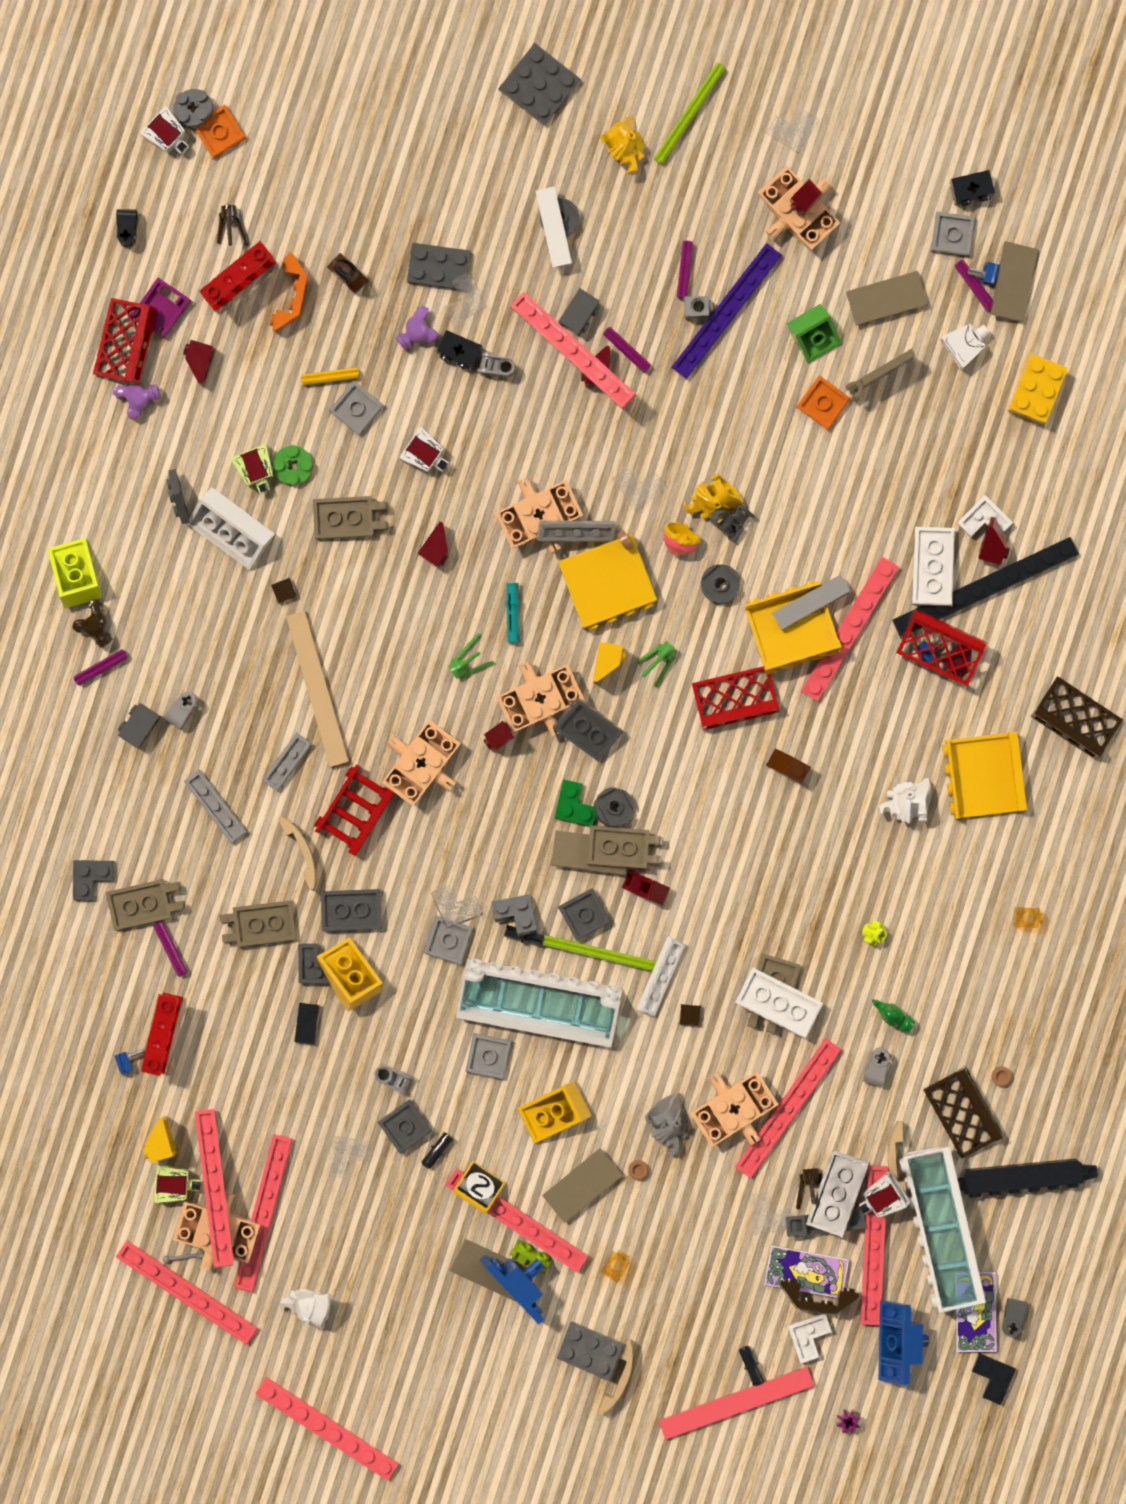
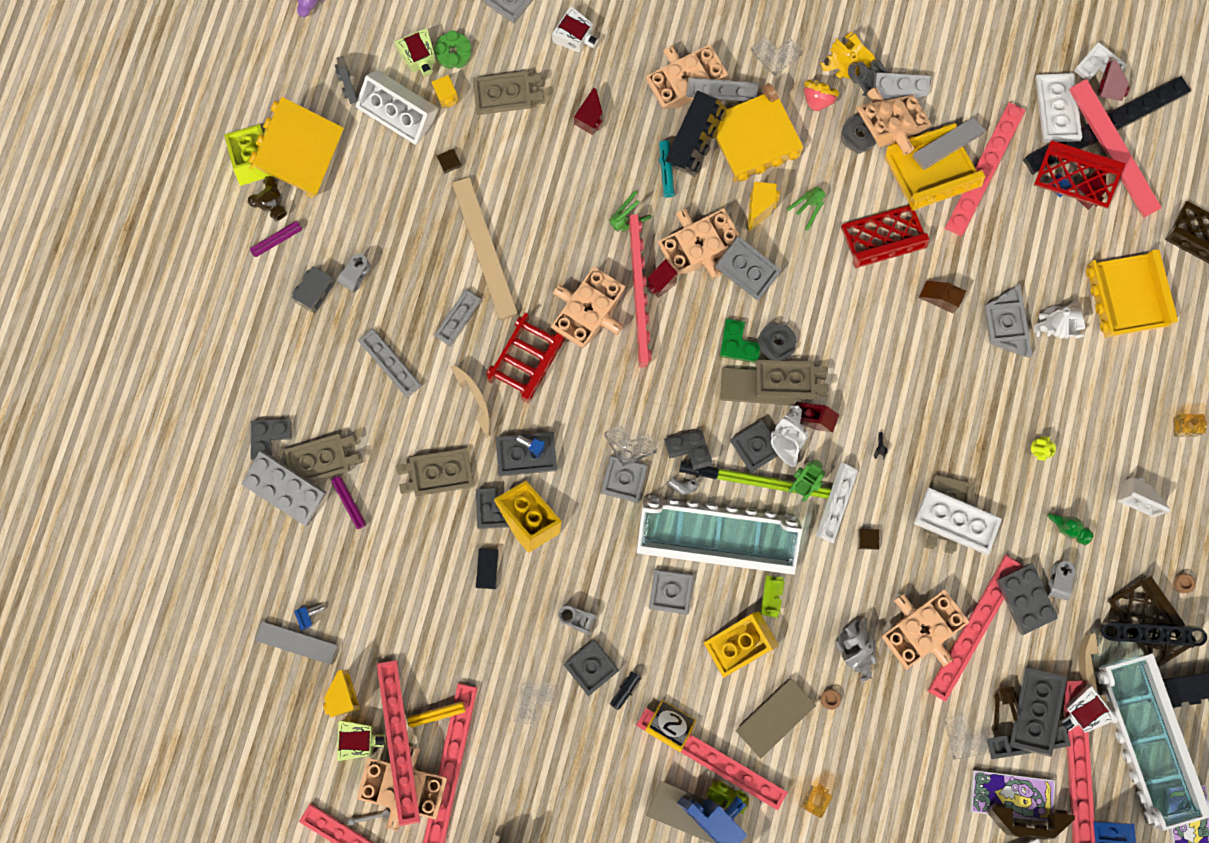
camera: 10 degrees left, 10 degrees down
red fence [141,992,183,1076] -> none
none -> light grey plate [241,451,327,526]
none -> yellow panel [248,96,344,198]
none -> light grey tile [255,622,338,665]
none -> yellow axle [407,702,465,727]
none -> yellow brick [431,75,459,108]
none -> blue piece [517,435,545,458]
none -> coral plate [629,214,652,368]
none -> black brick [665,90,726,177]
none -> light grey arm [668,477,698,495]
none -> lime hinge [760,575,785,618]
none -> white helmet [771,406,809,467]
none -> bright green hinge [788,459,826,502]
none -> light nougat slope [857,87,932,155]
none -> light grey wing [873,73,930,100]
none -> black hand [874,432,888,460]
none -> light grey wing [984,285,1033,358]
none -> dark grey plate [996,564,1058,635]
none -> coral tile [1069,79,1162,218]
none -> black beam [1100,621,1208,646]
none -> white slope [1117,477,1170,517]

